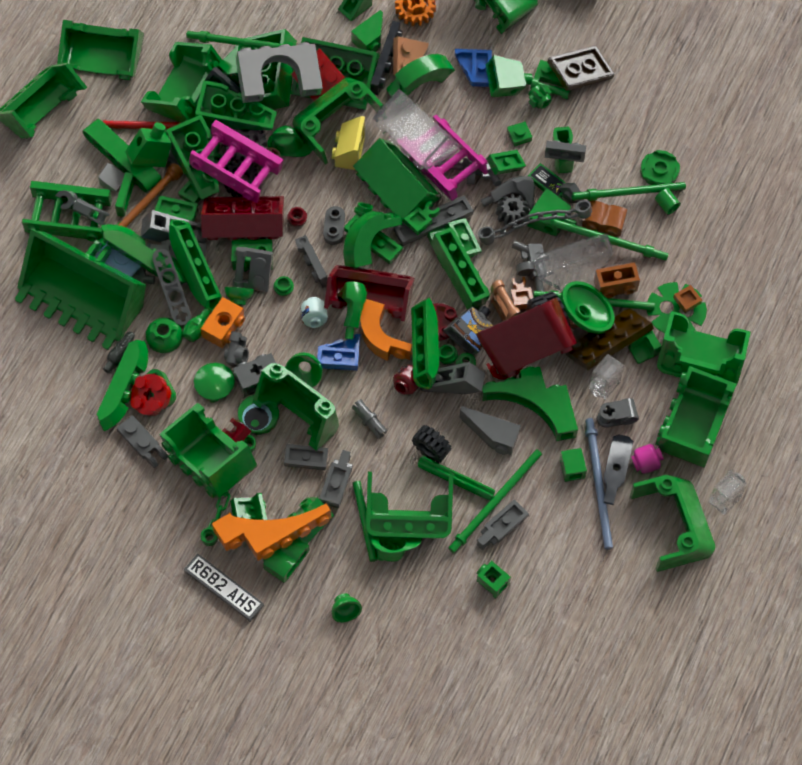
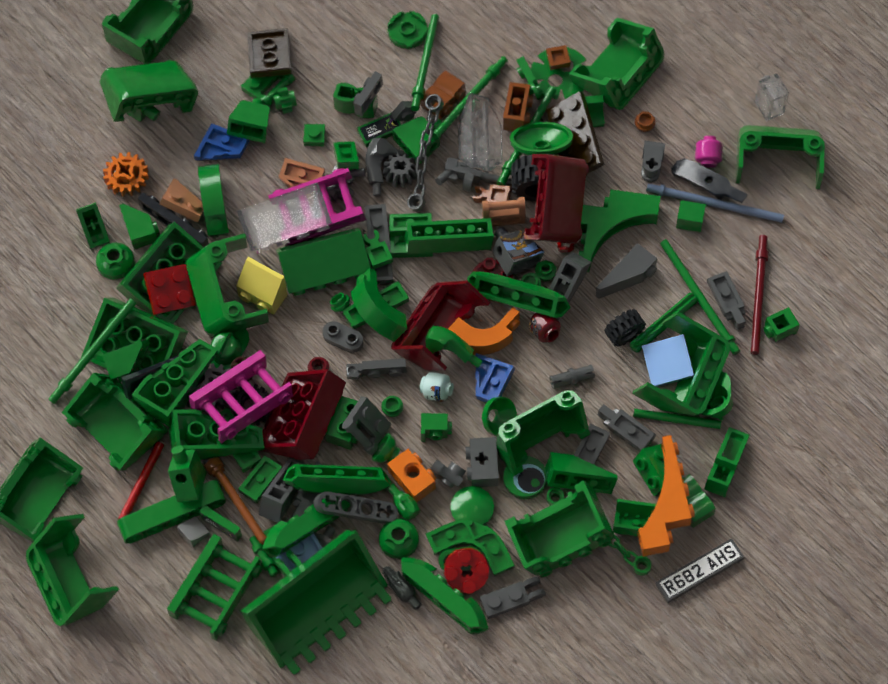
camera: 65 degrees left, 0 degrees up
dark grey piece [56,190,110,225] -> none
dark red tile [222,418,251,442] -> none
light grey arch [235,42,323,103] -> none
green piece [331,593,362,623] -> none
clear brick [589,354,624,400] -> none
green beam [655,188,681,215] -> none
green windscreen [655,366,737,468] -> none
none -> green piece [96,242,135,280]
none -> nougat wing [279,158,326,208]
none -> green brick [421,413,452,442]
none -> green plate [425,520,515,576]
none -> green hinge [516,56,544,100]
none -> green slope [545,452,618,494]
none -> dark orange plate [635,111,656,132]
none -> light blue tile [642,334,694,387]
none -> green slope [704,427,750,497]
none -> dark red bar [750,235,769,355]

